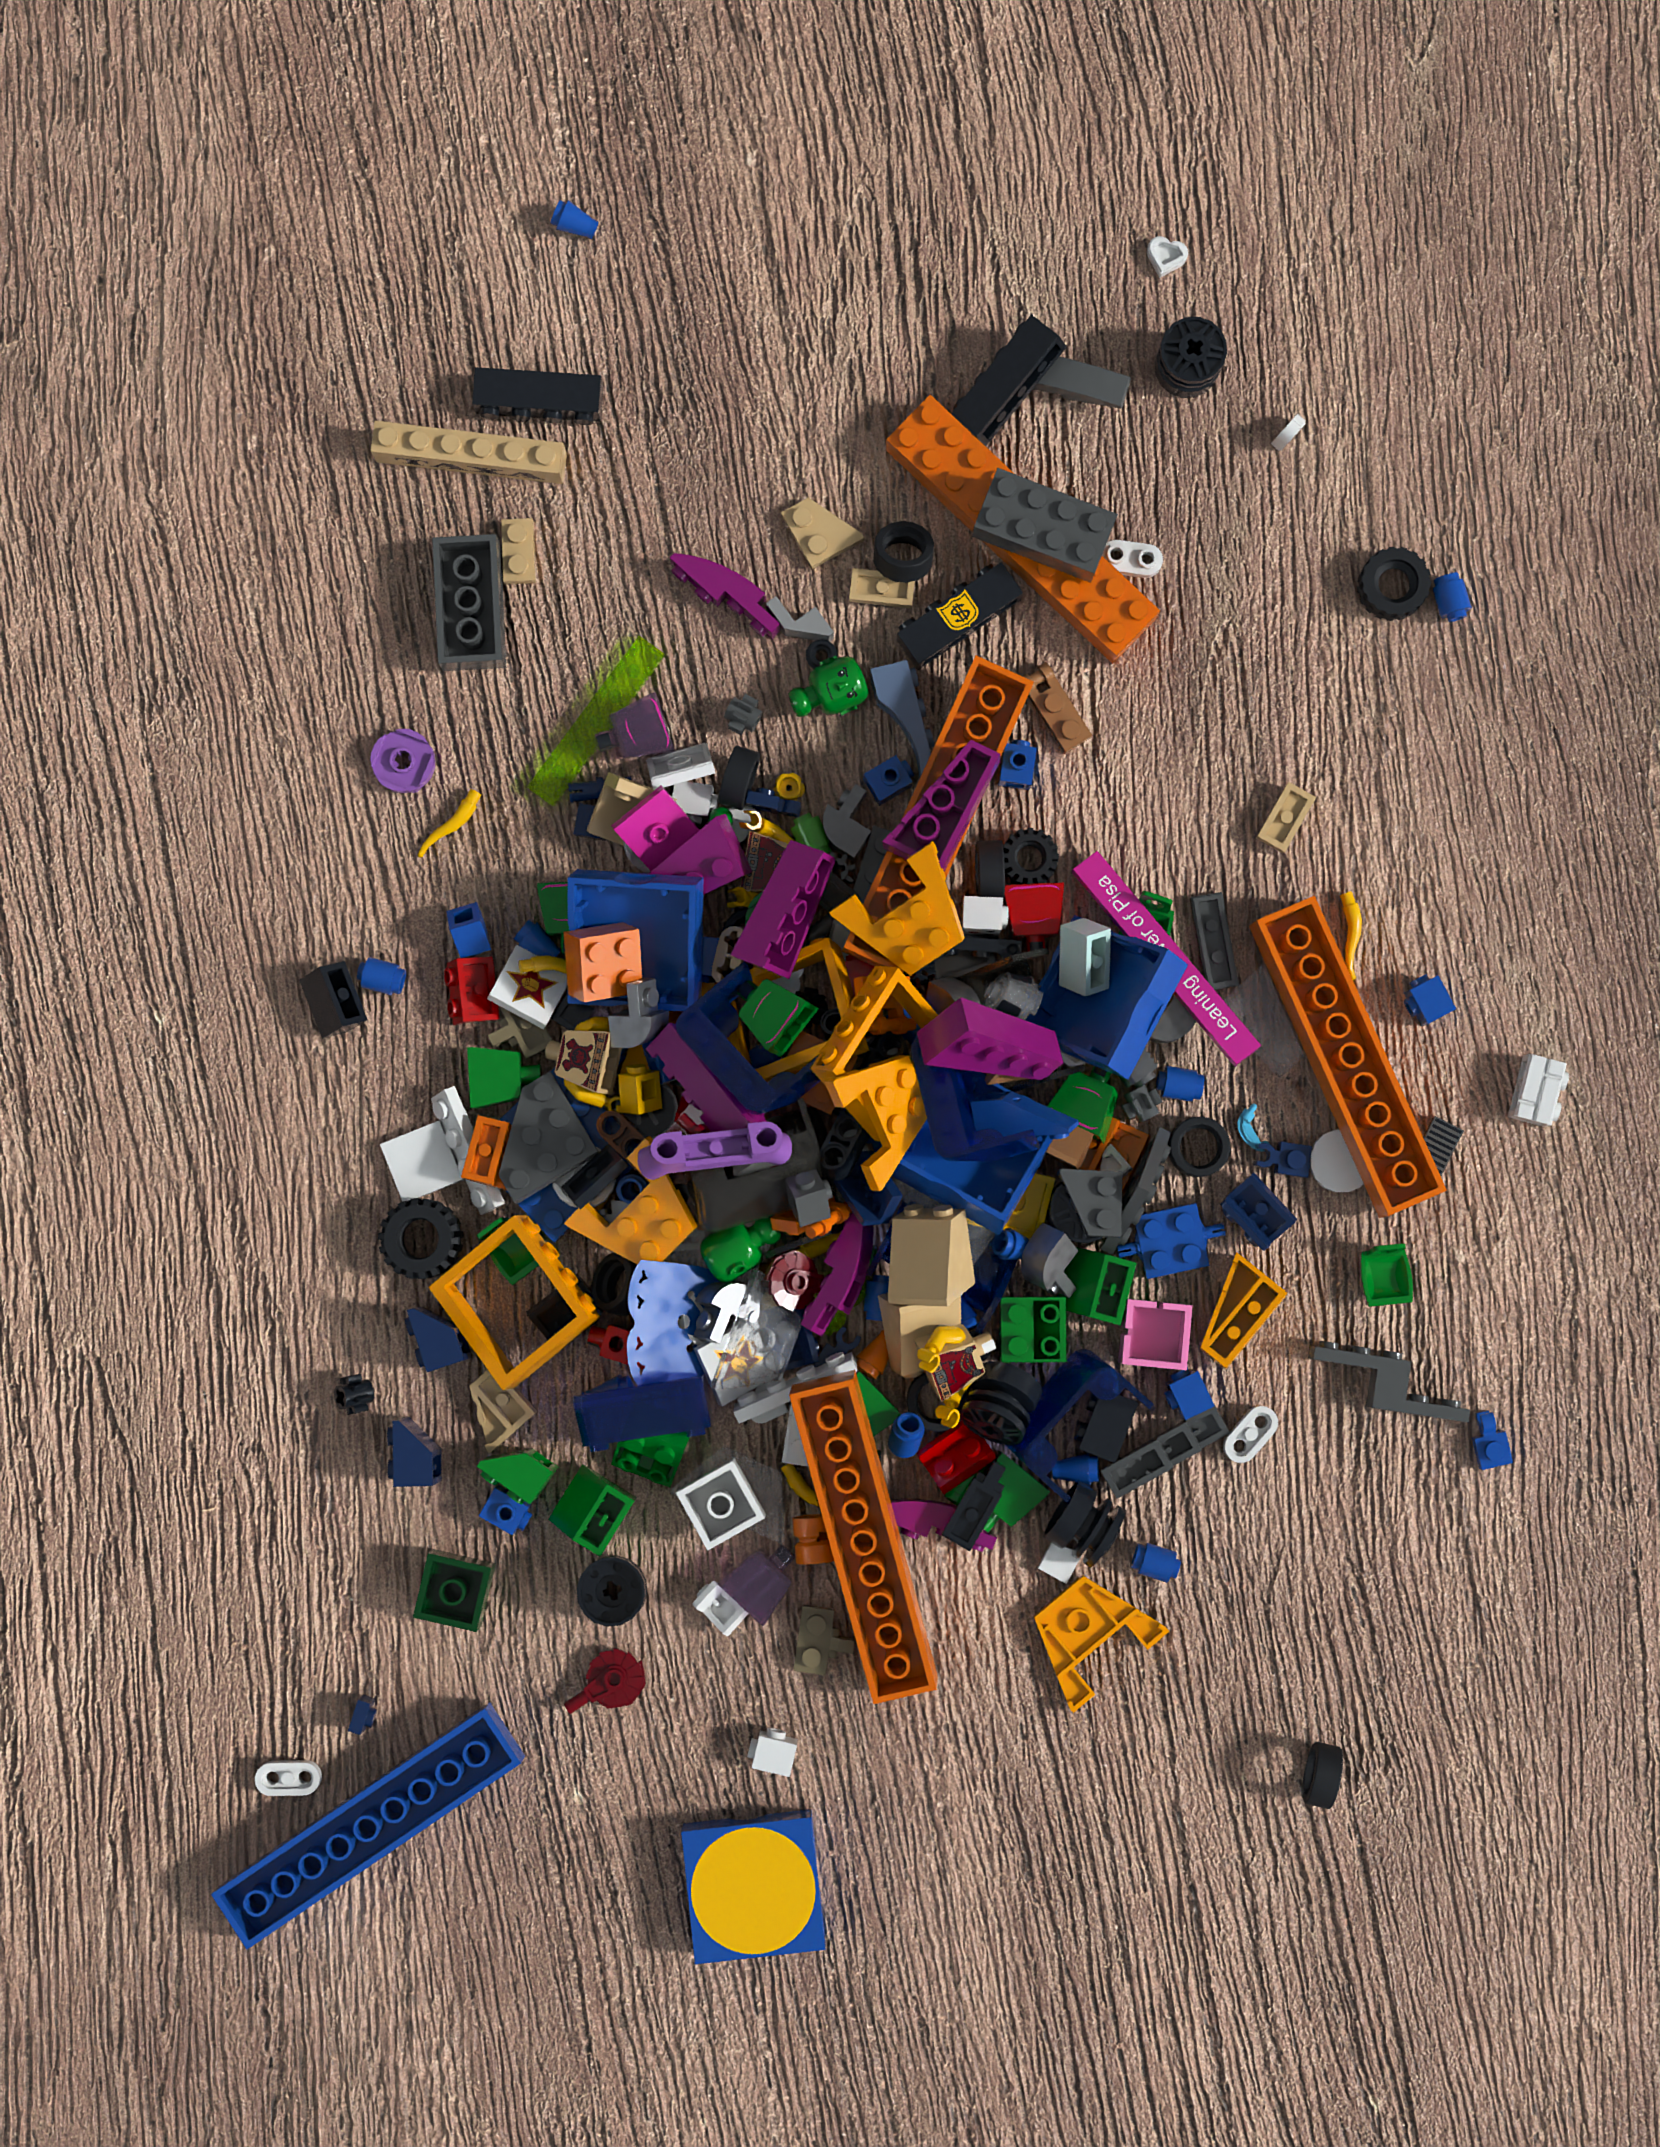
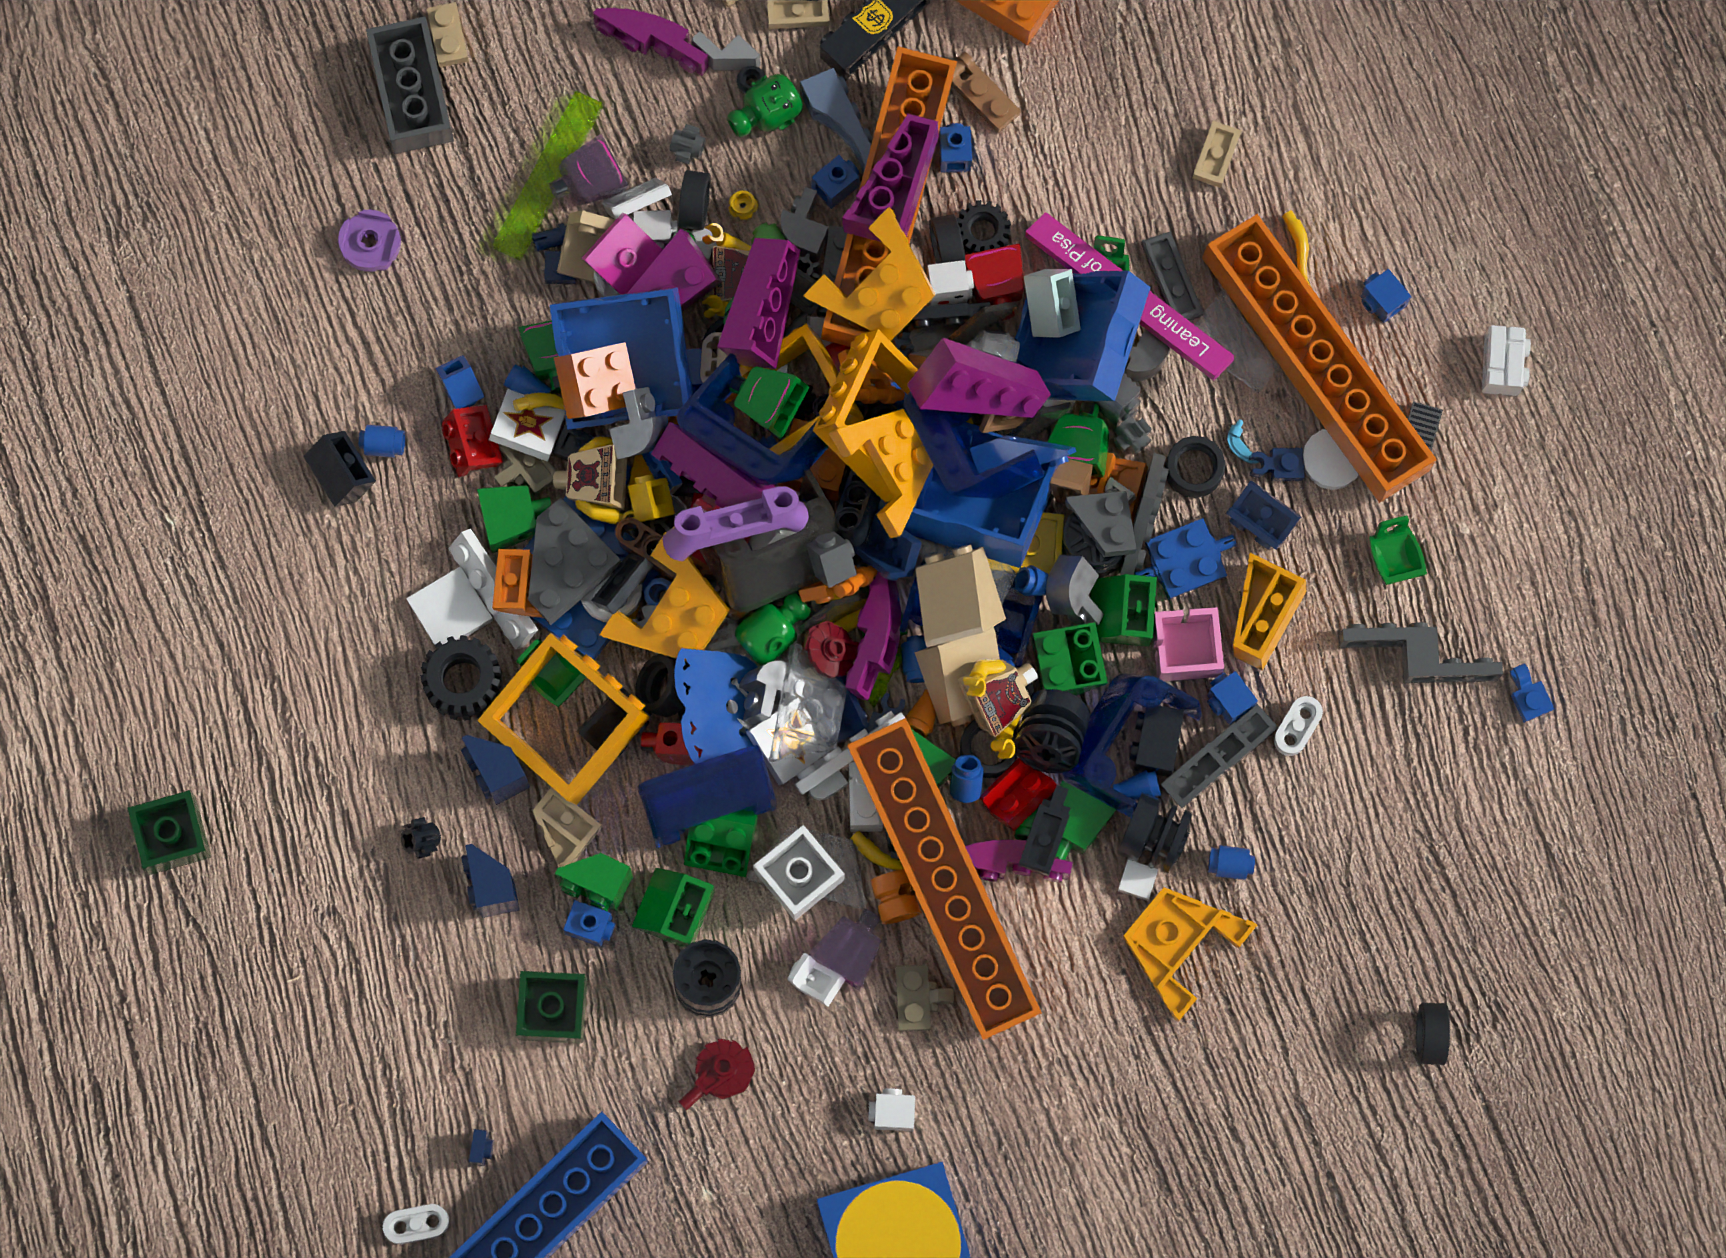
camera: 15 degrees left, 10 degrees down
yellow animal [417,789,481,858] -> none
dark blue plate [746,788,802,818] -> none
blue brick [1156,1066,1205,1102] -> none
none -> dark green brick [127,790,212,875]

